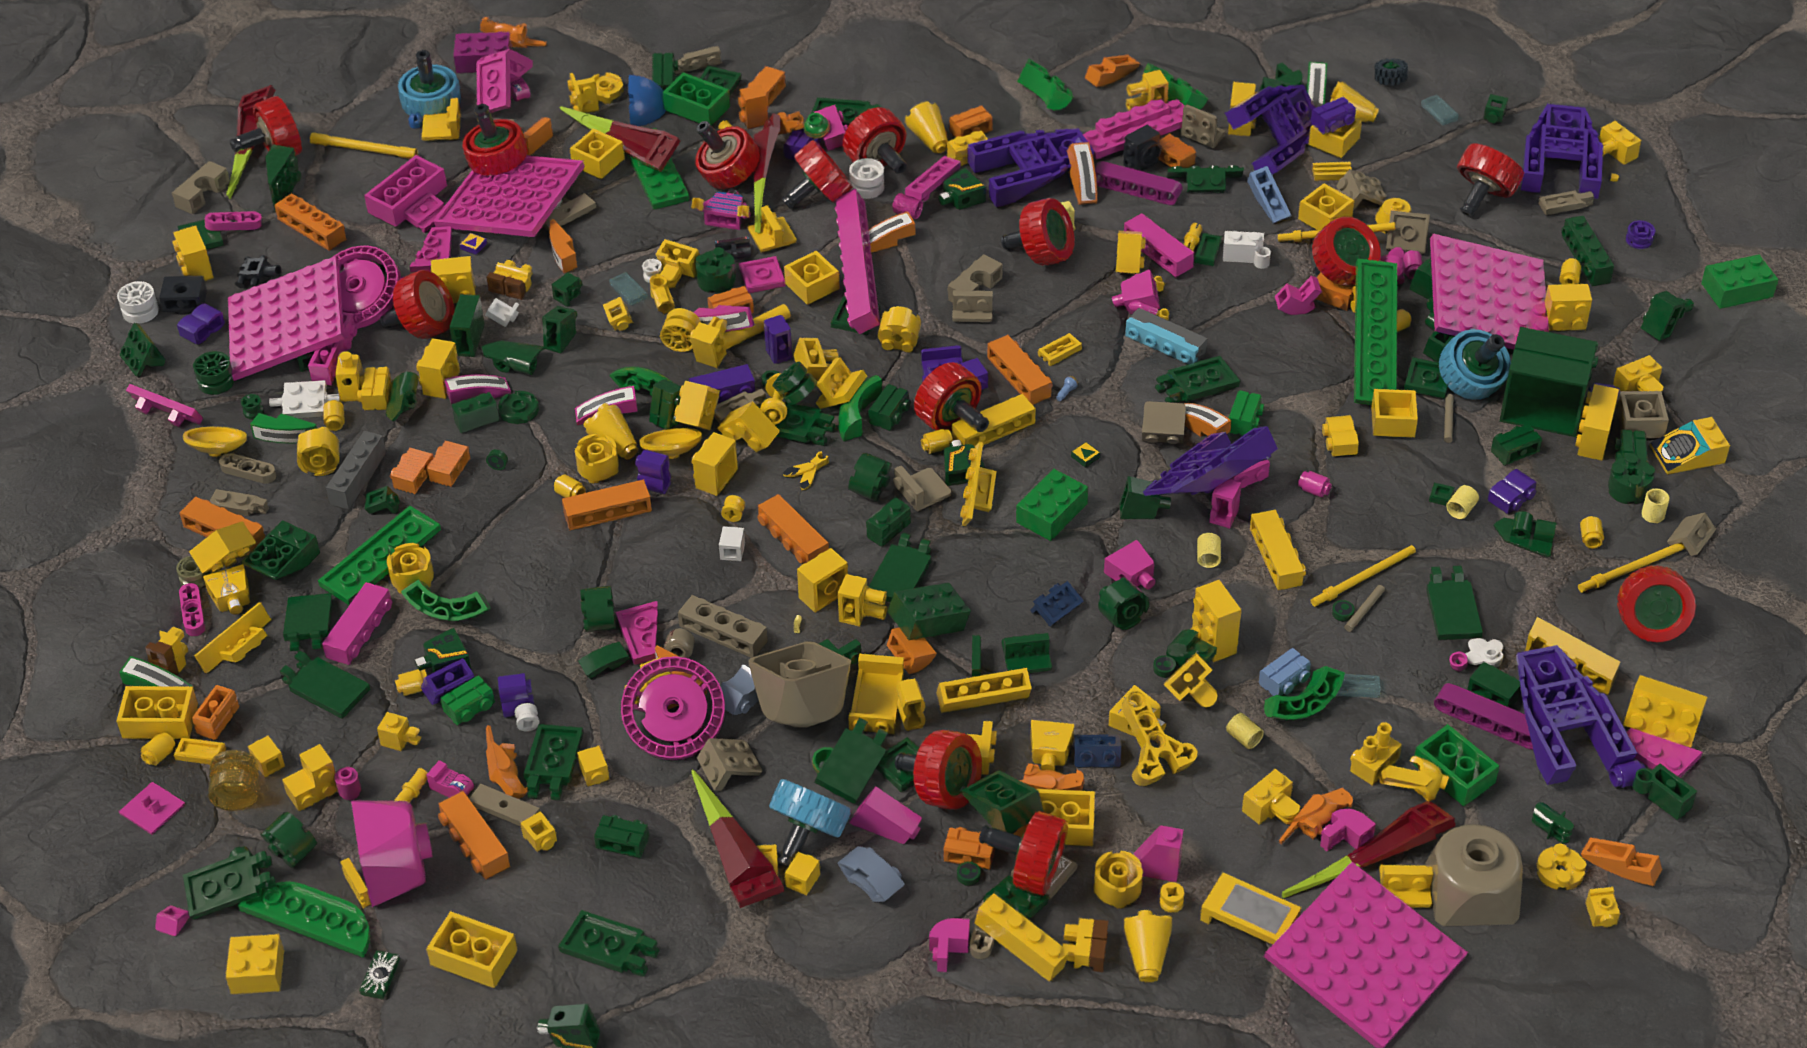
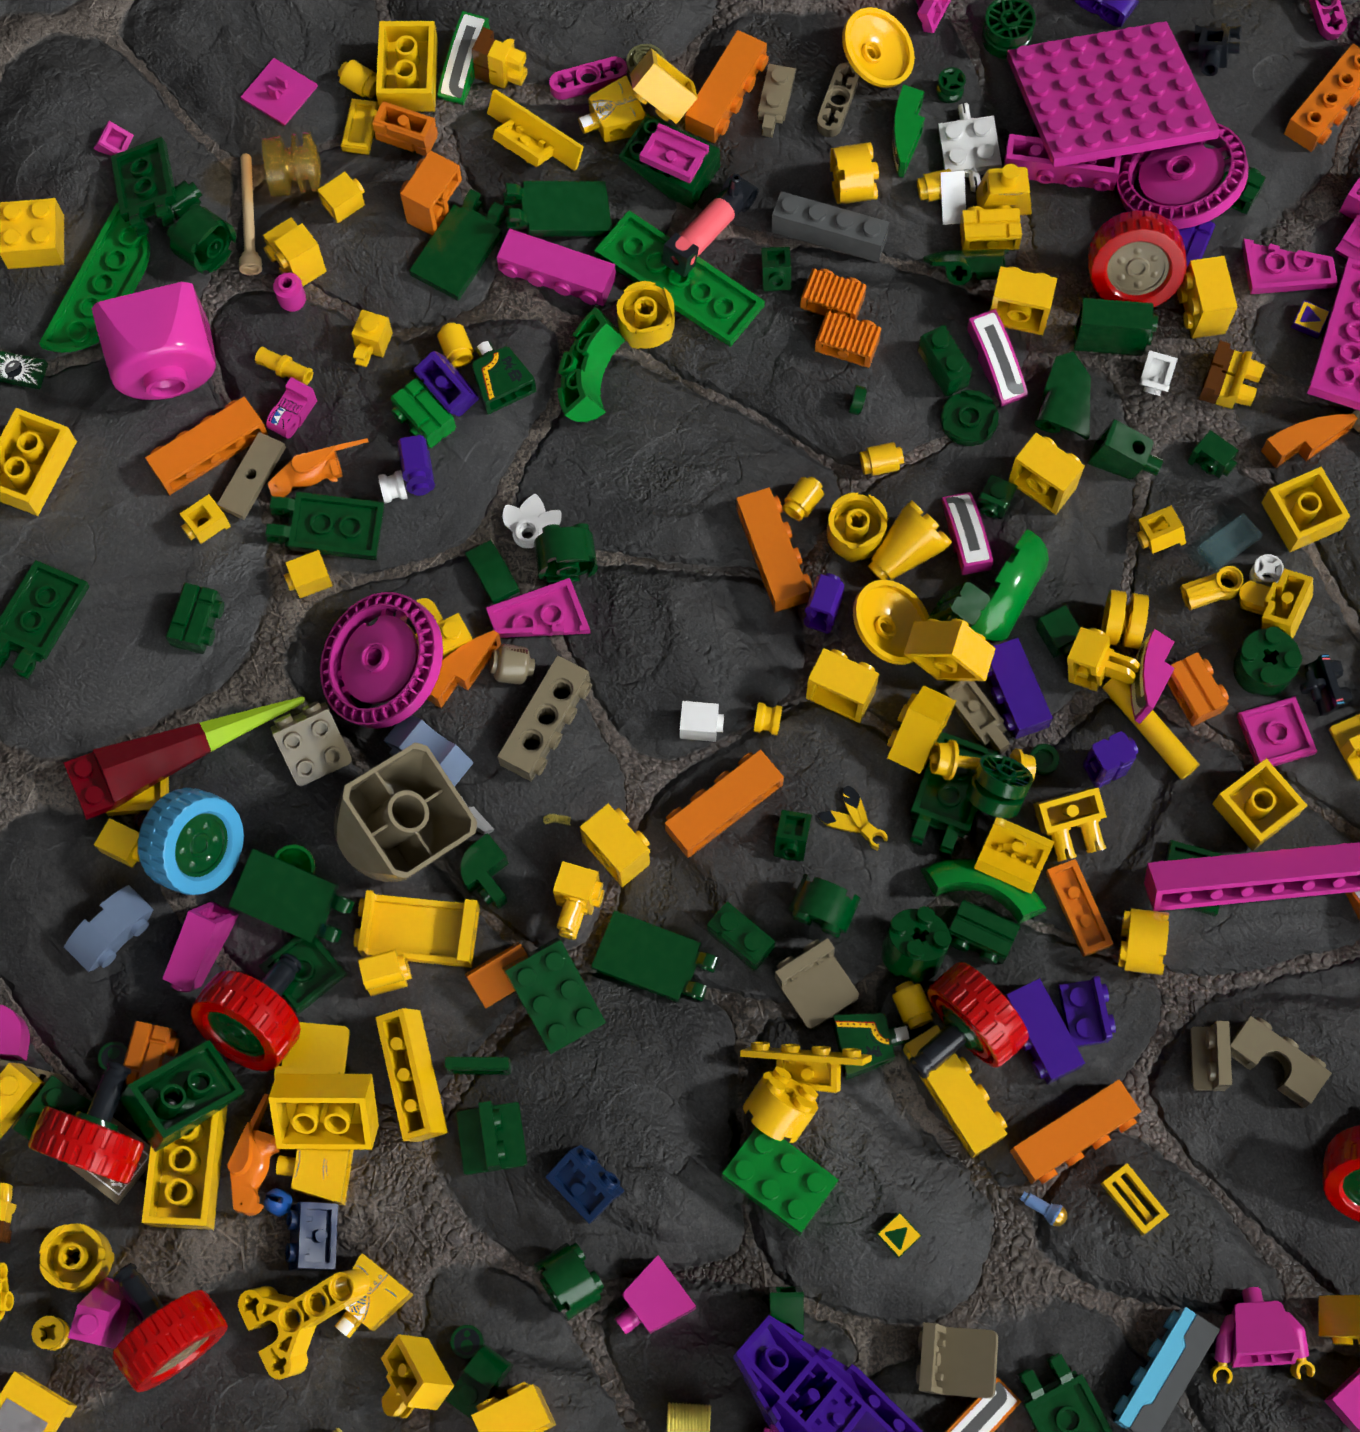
camera: 90 degrees right, 25 degrees up
none -> red wheel [113,1263,228,1392]
none -> tan piece [239,153,262,276]
none -> blue hinge [263,1188,292,1217]
none -> yellow brick [268,1073,379,1150]
none -> orange brick [400,150,462,236]
none -> white plate [502,494,561,548]
none -> dark pink plate [639,123,709,184]
none -> piece [661,173,759,277]
none -> yellow brick [743,1067,818,1143]
none -> dark green bracket [774,810,812,861]
none -> yellow brick [859,442,904,476]
none -> dark green brick [881,906,952,982]
none -> white sticker [941,170,966,225]
none -> dark green bracket [976,475,1017,520]
none -> yellow brick [1008,433,1085,515]
none -> dark green brick [1036,605,1080,658]
none -> orange plate [1046,859,1114,957]
none -> yellow brick [1262,466,1350,552]

